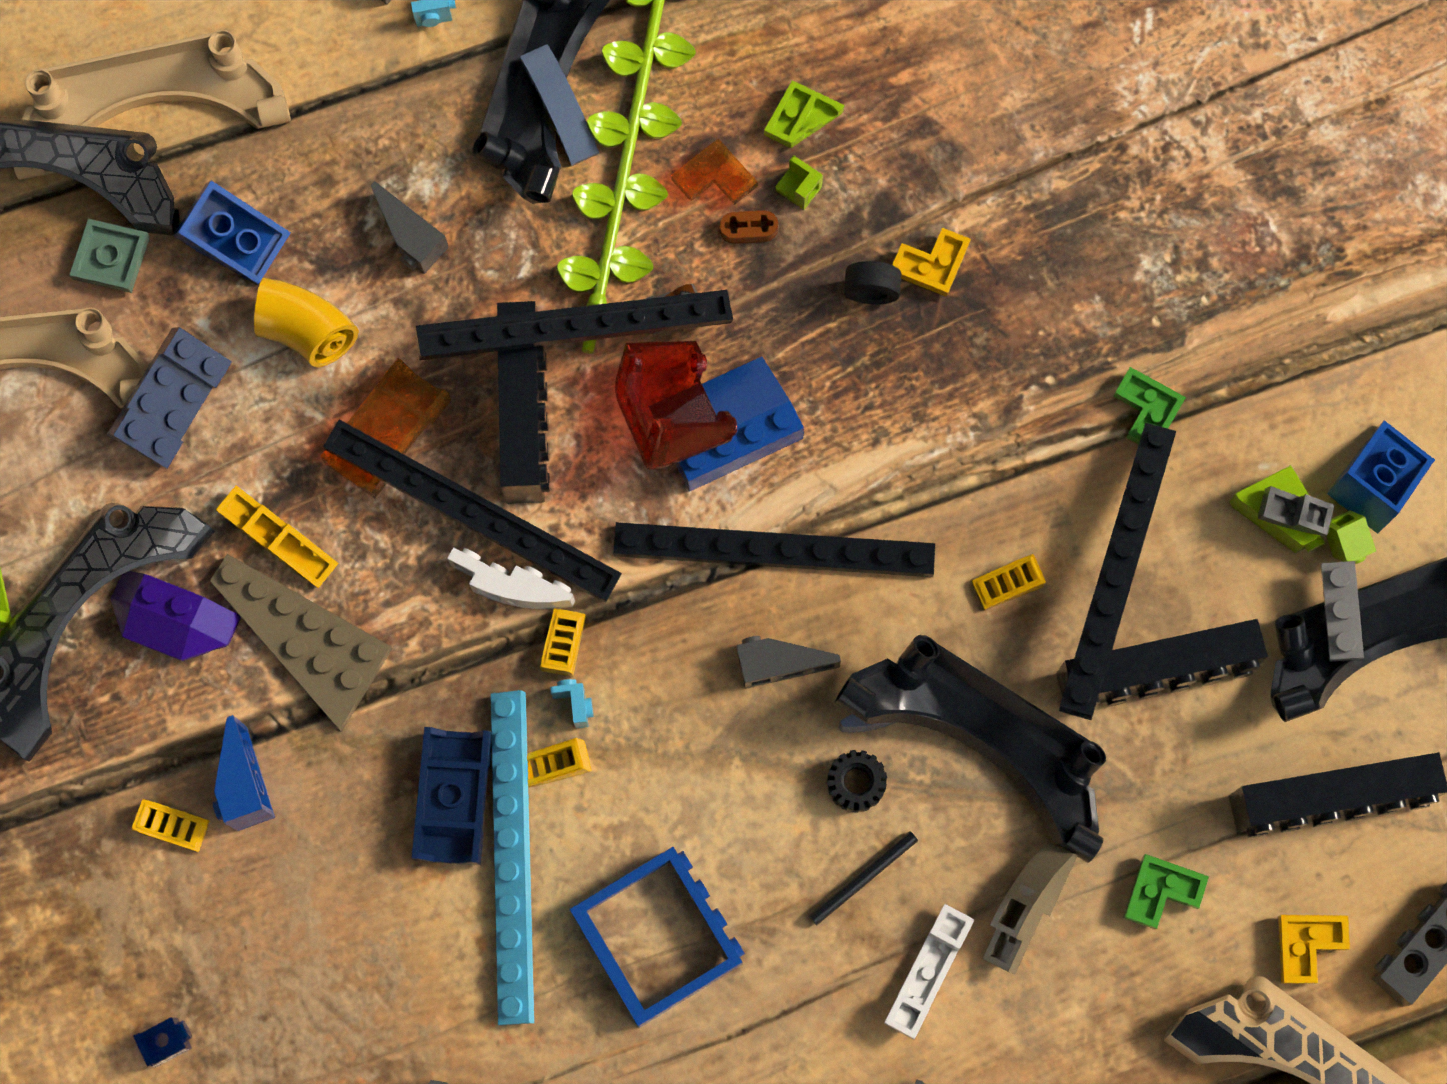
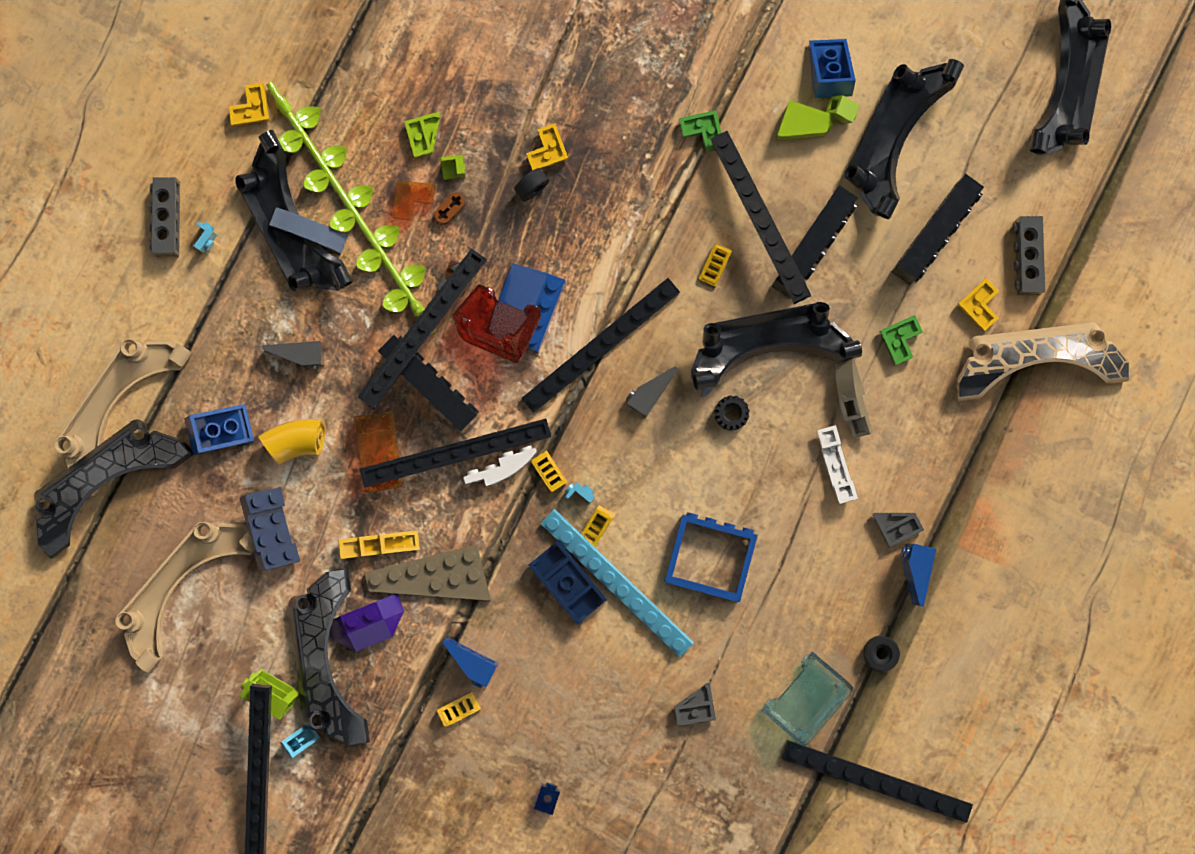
camera: 45 degrees left, 10 degrees up
sand green plate [69,219,150,293] -> none
black bar [808,831,918,926] -> none
dark grey slope [1258,486,1335,536] -> none
light grey plate [1321,561,1364,662] -> none

